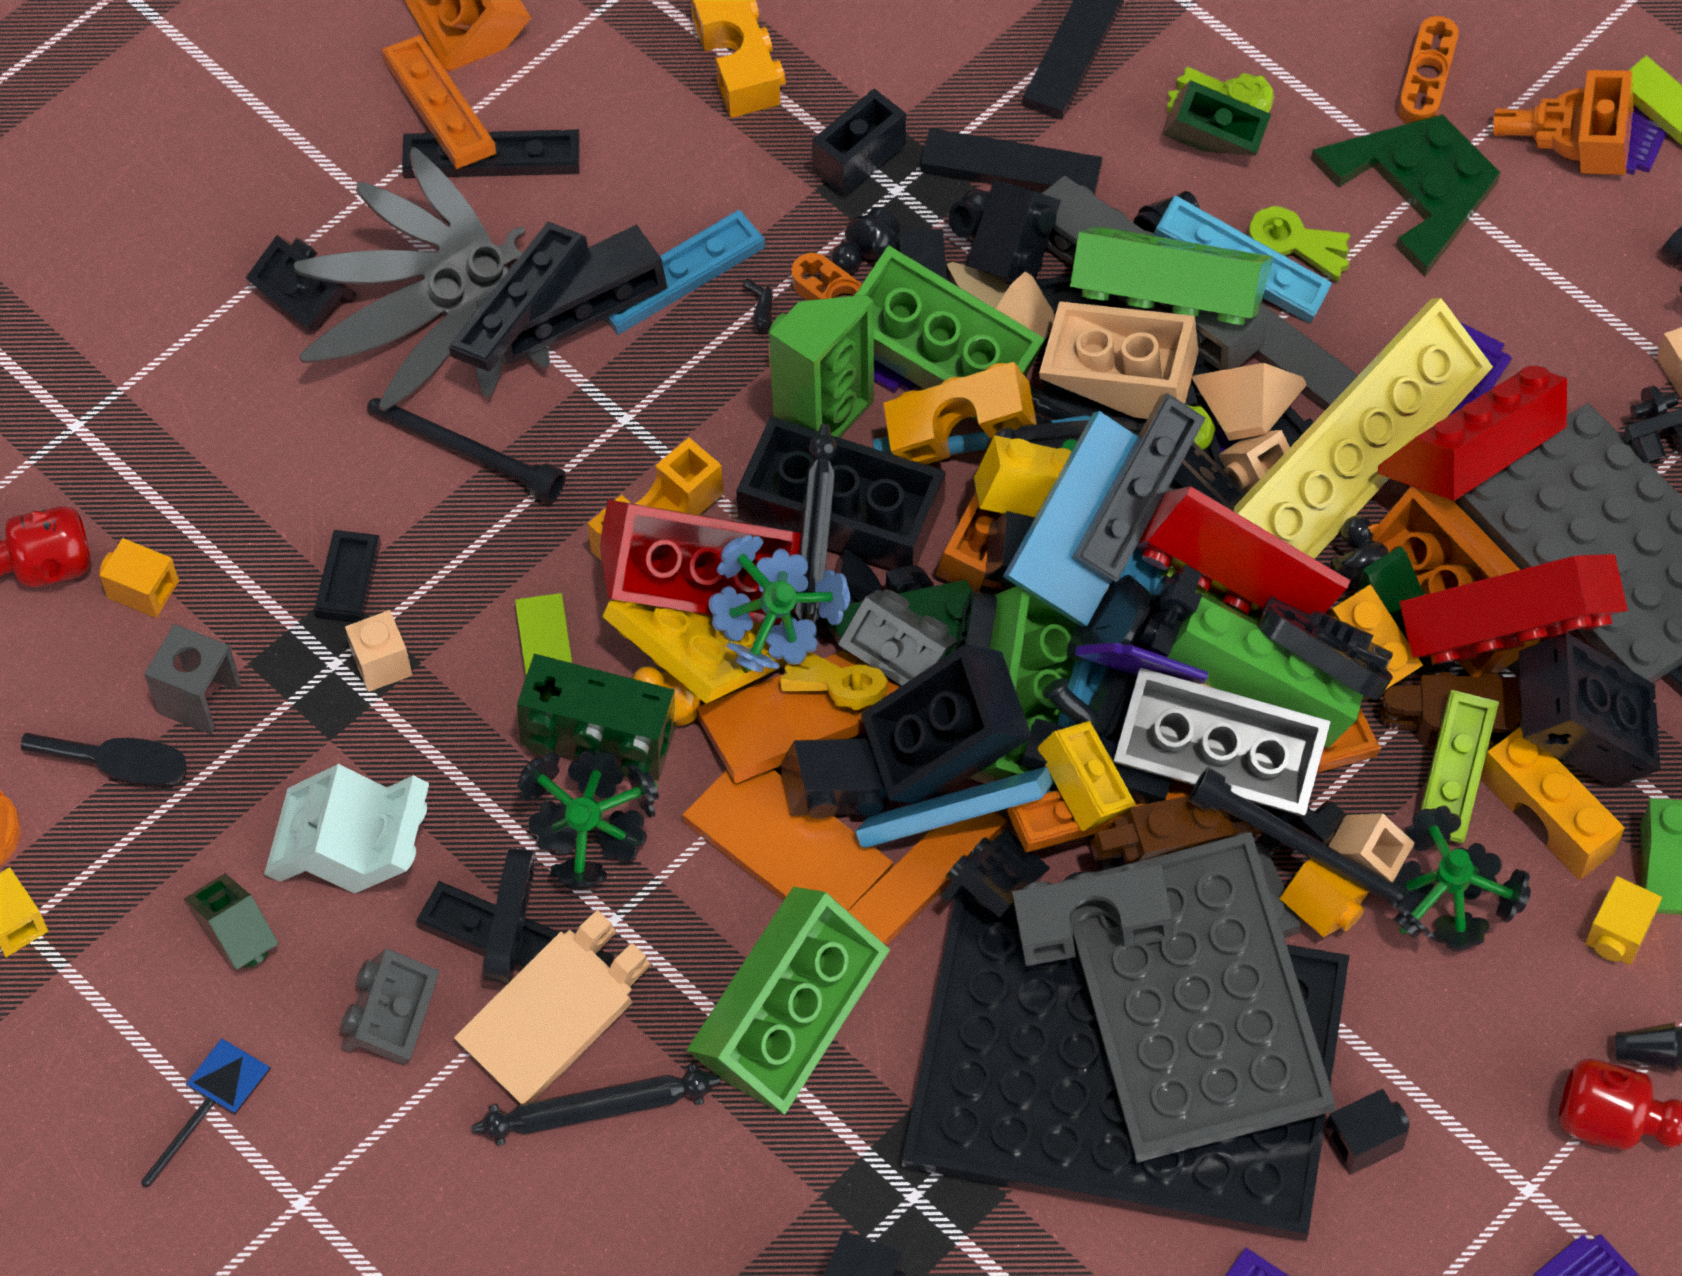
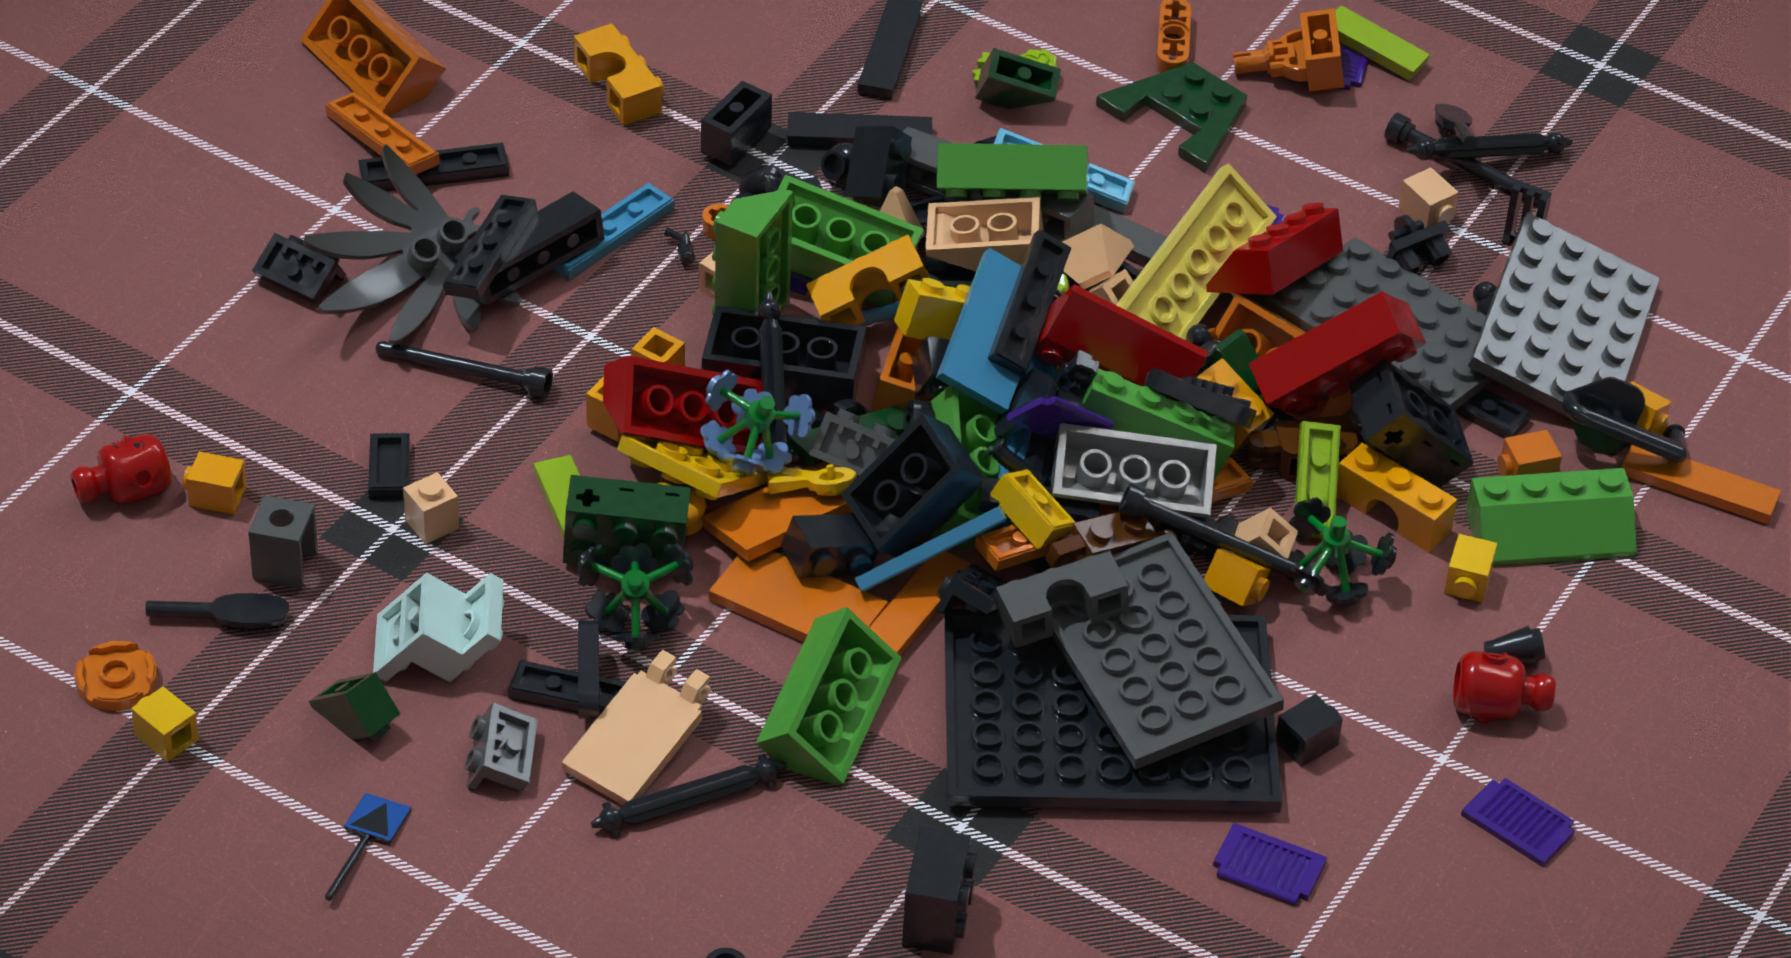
camera: 15 degrees left, 15 degrees down
lime piece [1248,206,1350,282] -> none

